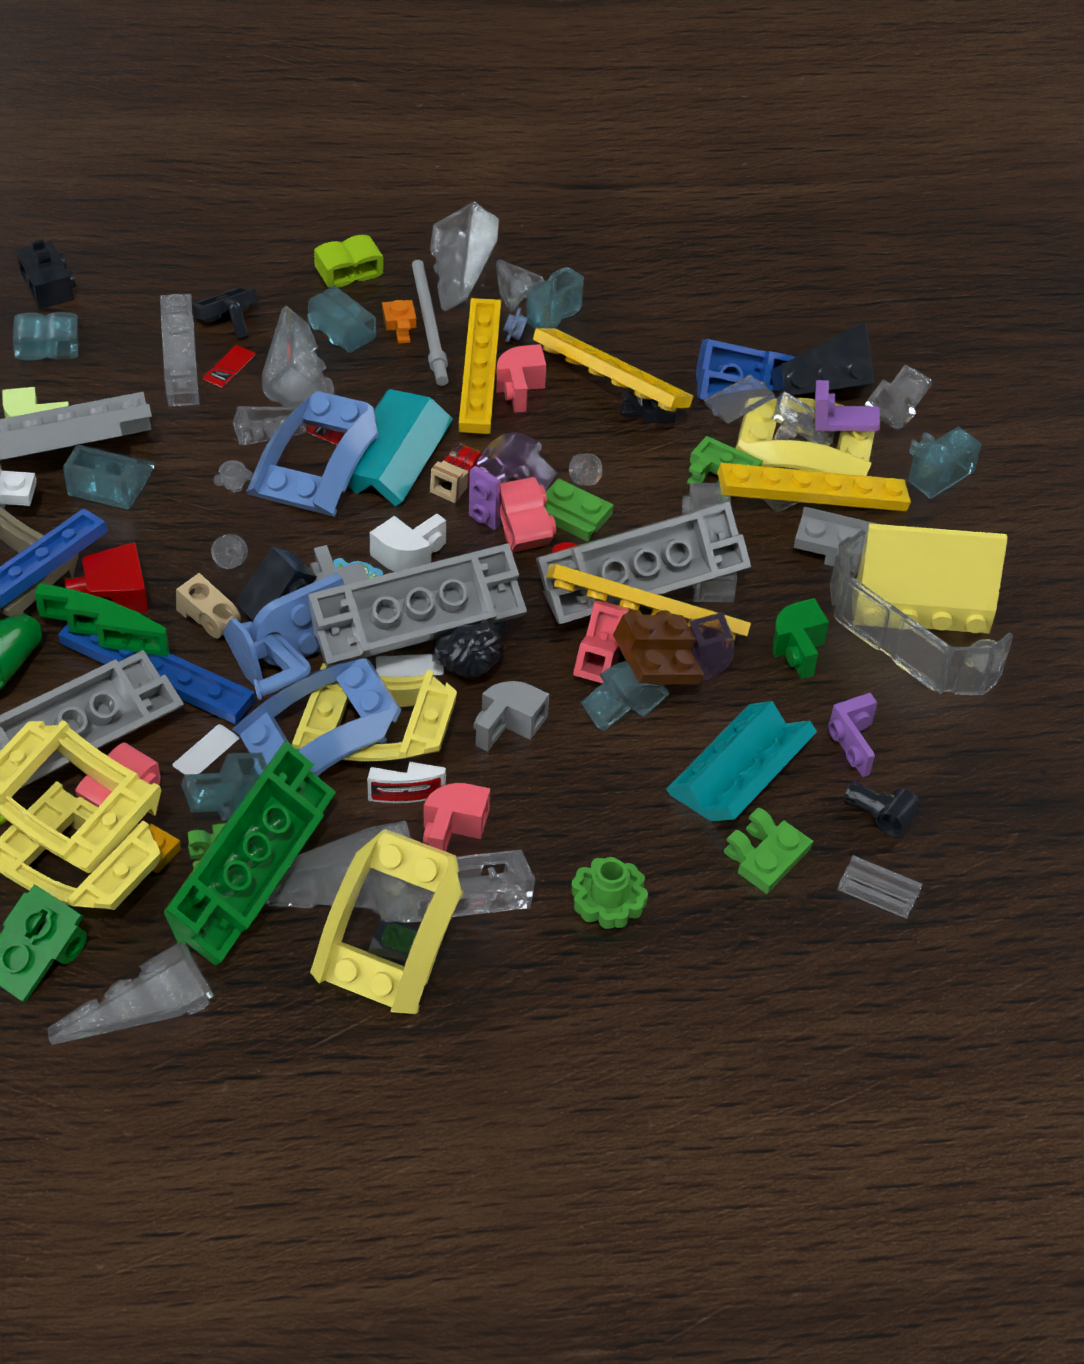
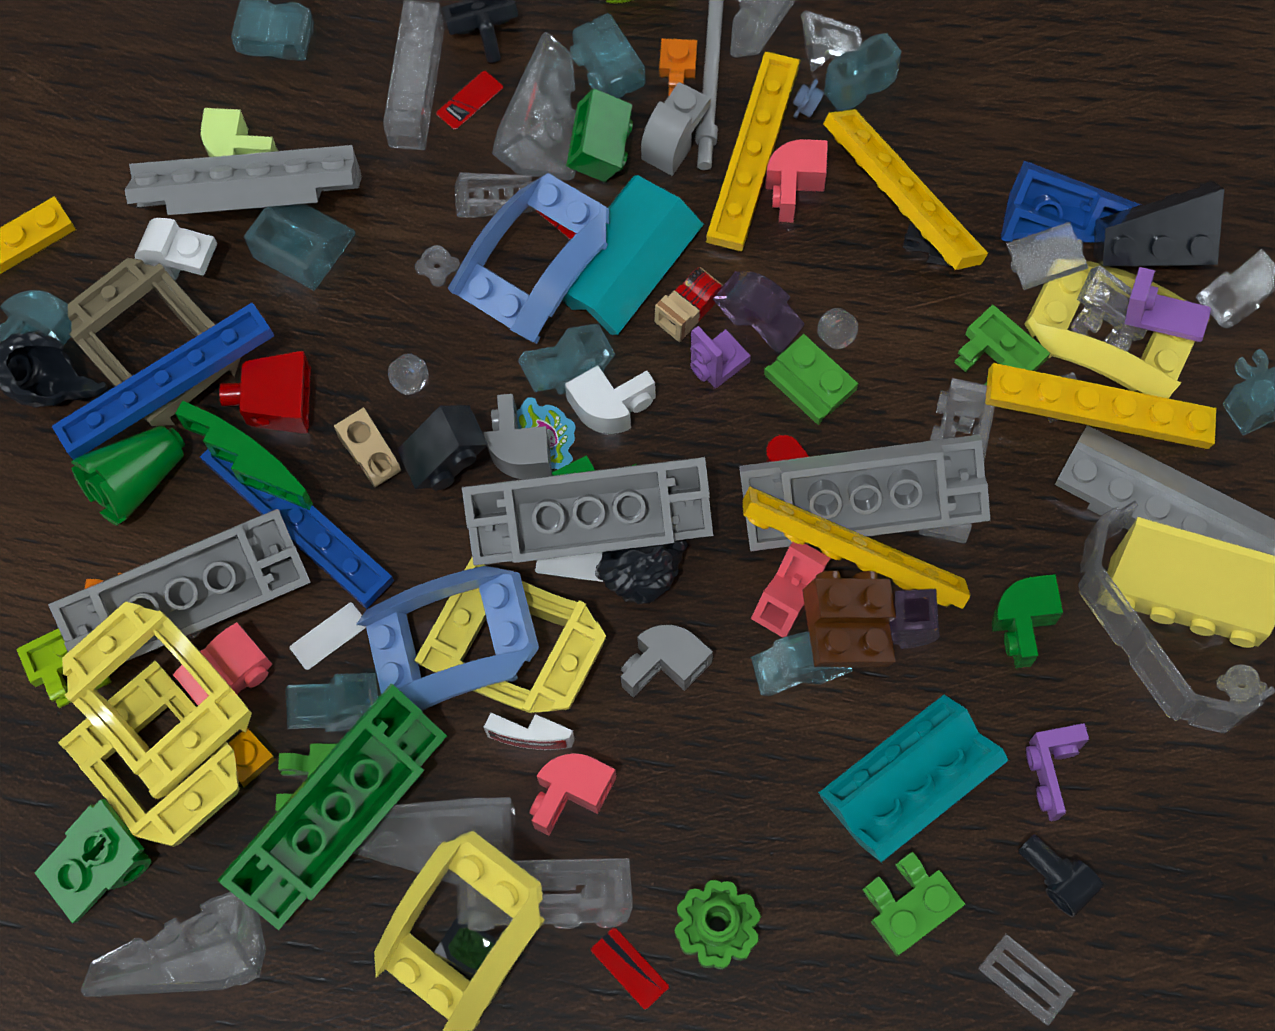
camera: 20 degrees right, 20 degrees up
medium blue plate [223,573,344,700] -> none
coral brick [499,477,556,553] -> none
none -> clear light blue brick [518,323,615,395]
none -> green brick [566,88,633,182]
none -> red sticker [591,928,669,1009]
none -> light grey brick [641,82,710,176]

